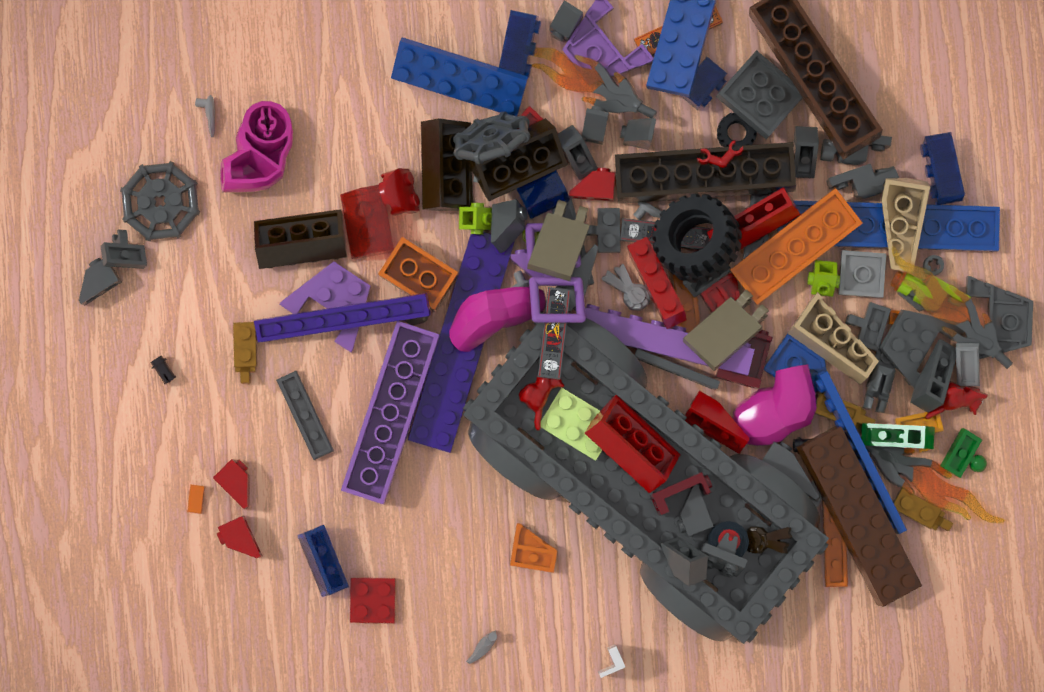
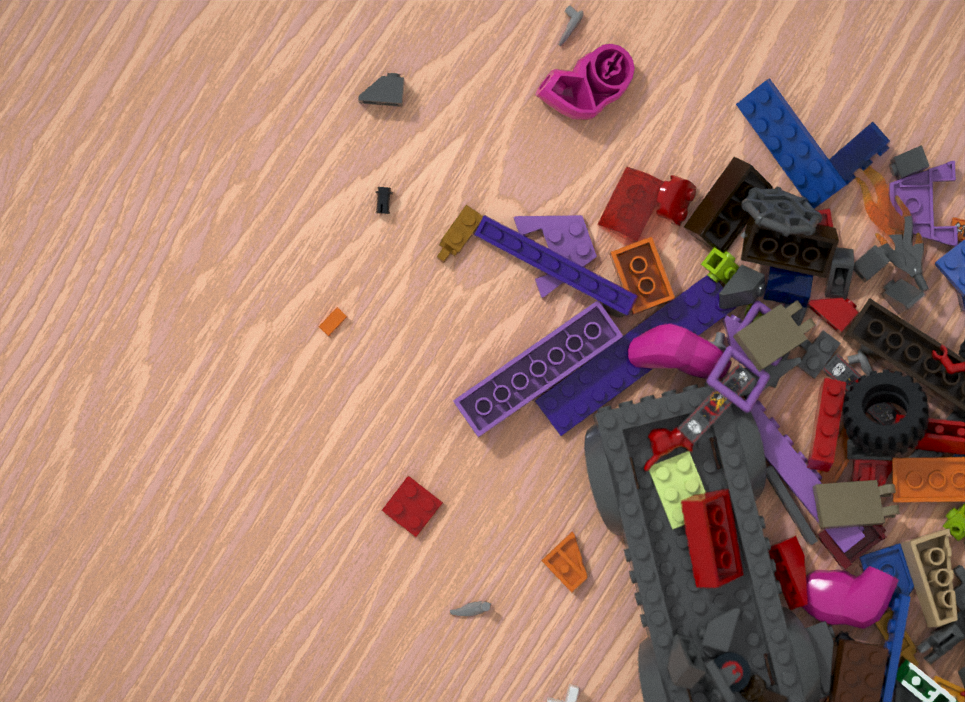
camera: 35 degrees right, 0 degrees up
dark grey plate [100,229,147,269] -> none
dark grey plate [120,161,200,241] -> none
red slope [213,459,250,509] -> none
red slope [217,516,263,558] -> none
dark brown slope [254,209,347,269] -> none
dark grey tile [276,371,334,460] -> none
clear blue brick [297,525,349,597] -> none
light grey piece [602,264,650,311] -> none
dark red panel [650,472,713,516] -> none

